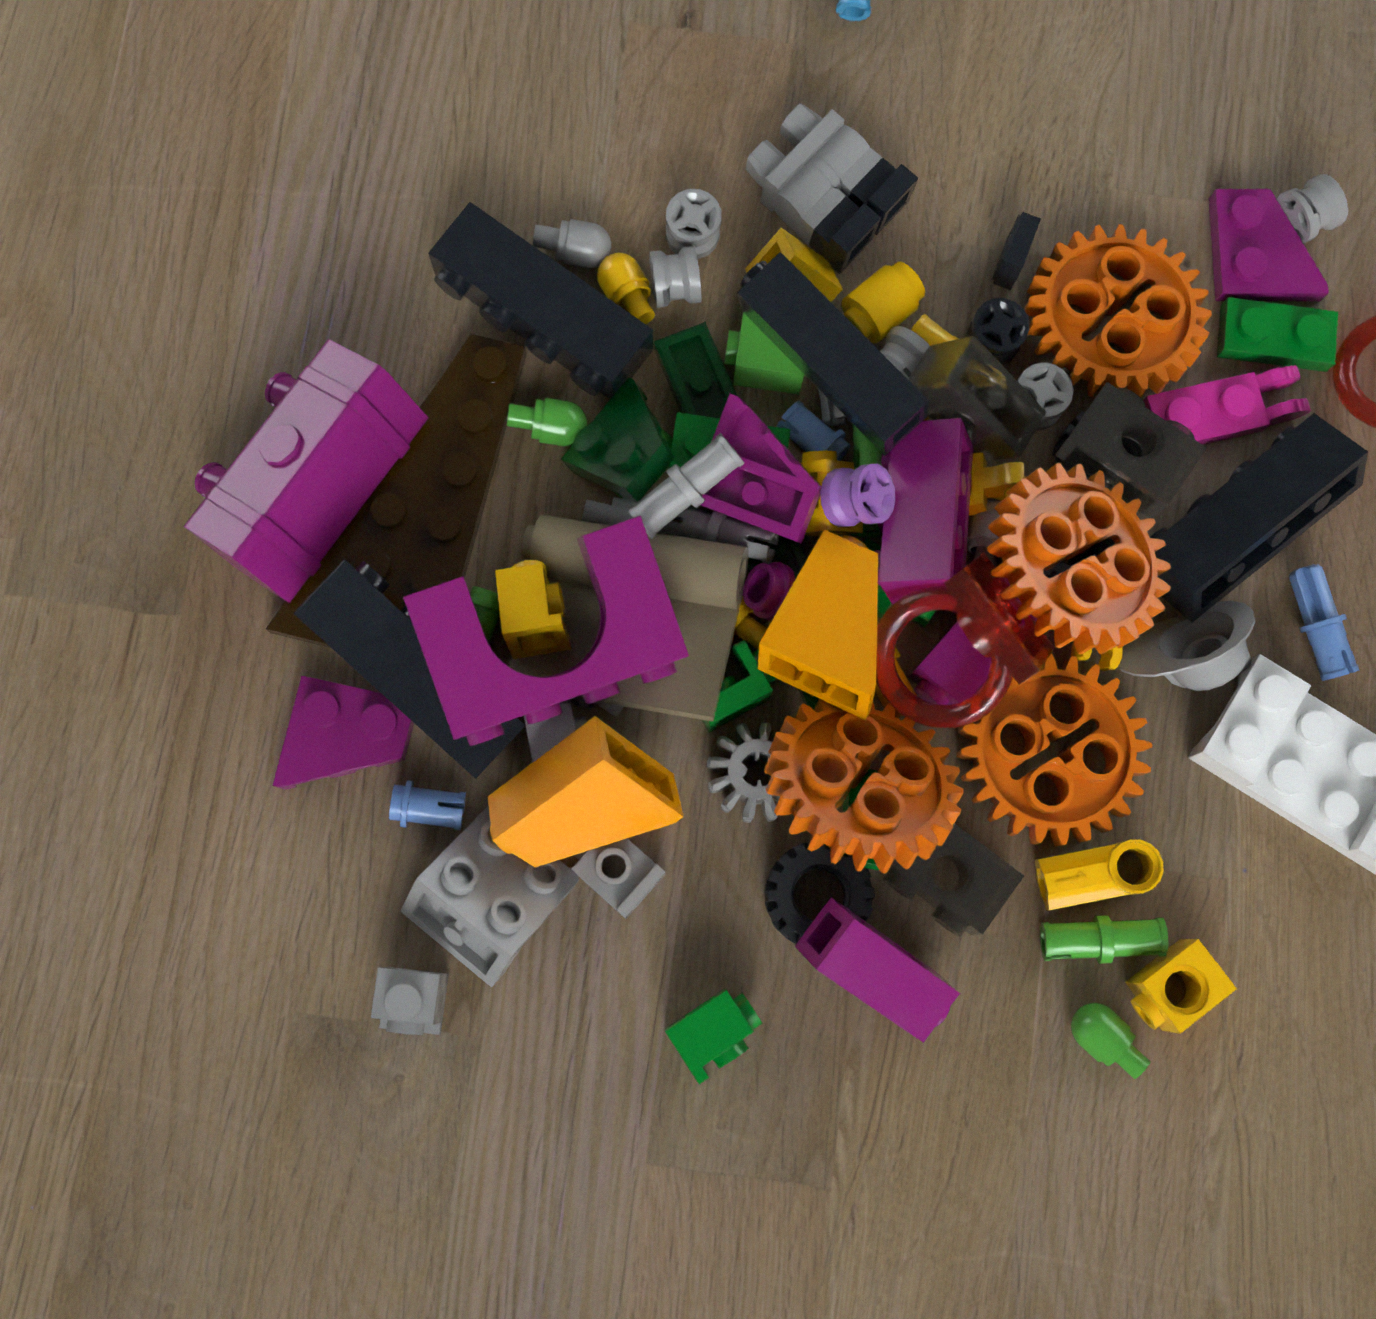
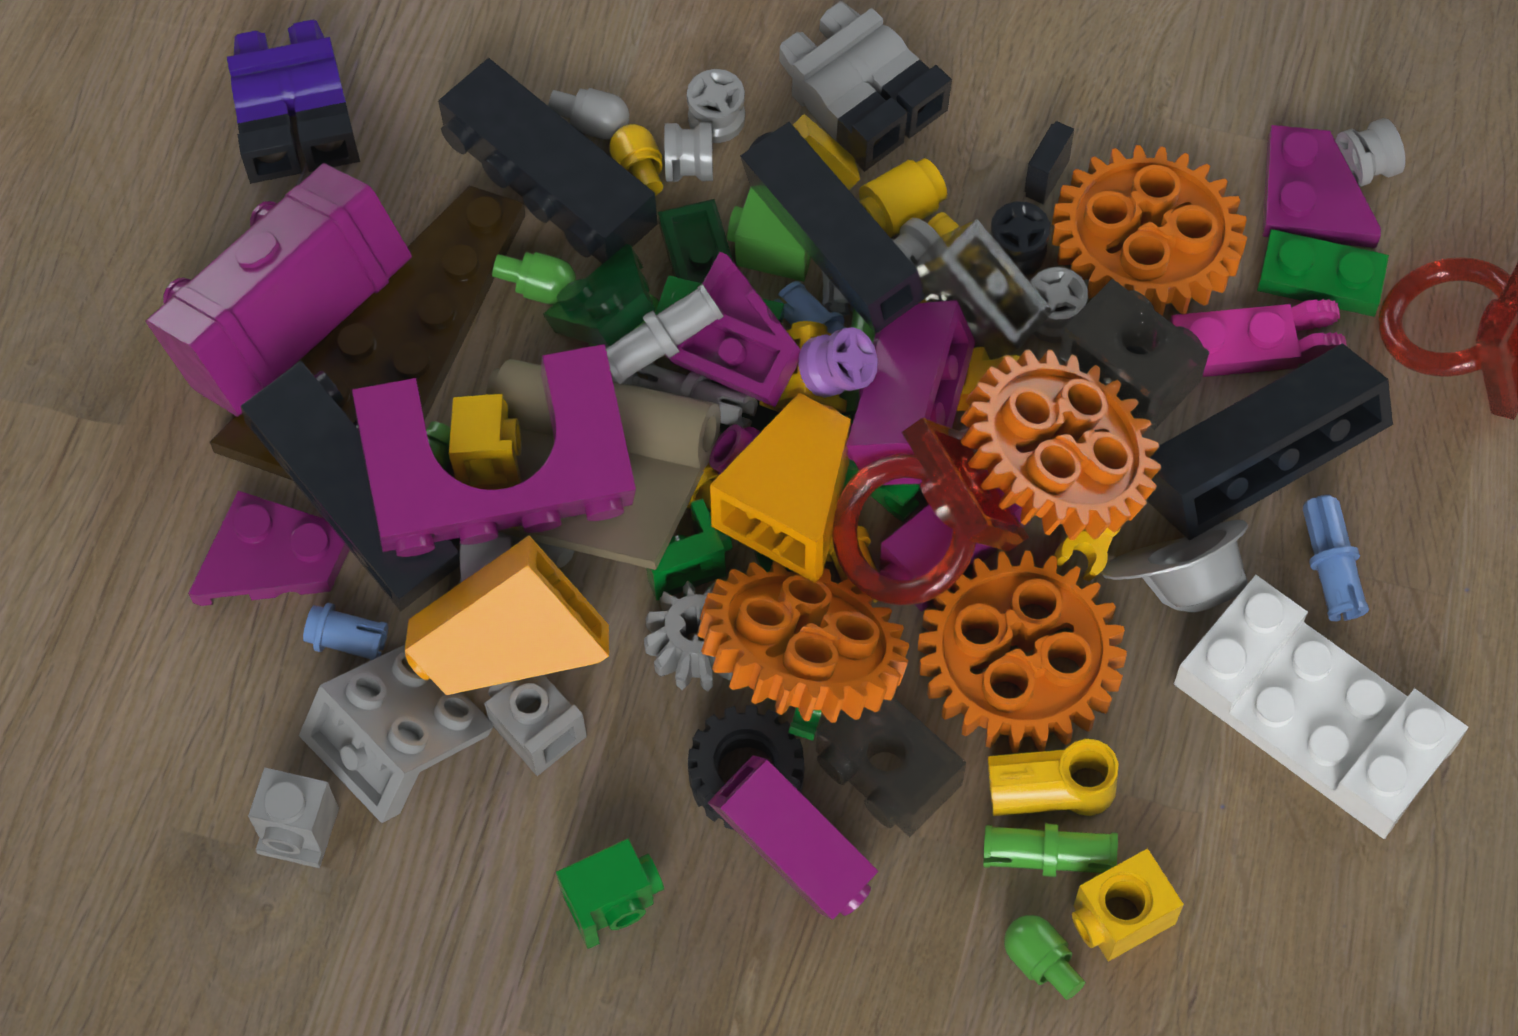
camera: 15 degrees right, 15 degrees down
none -> hips [227,19,360,184]

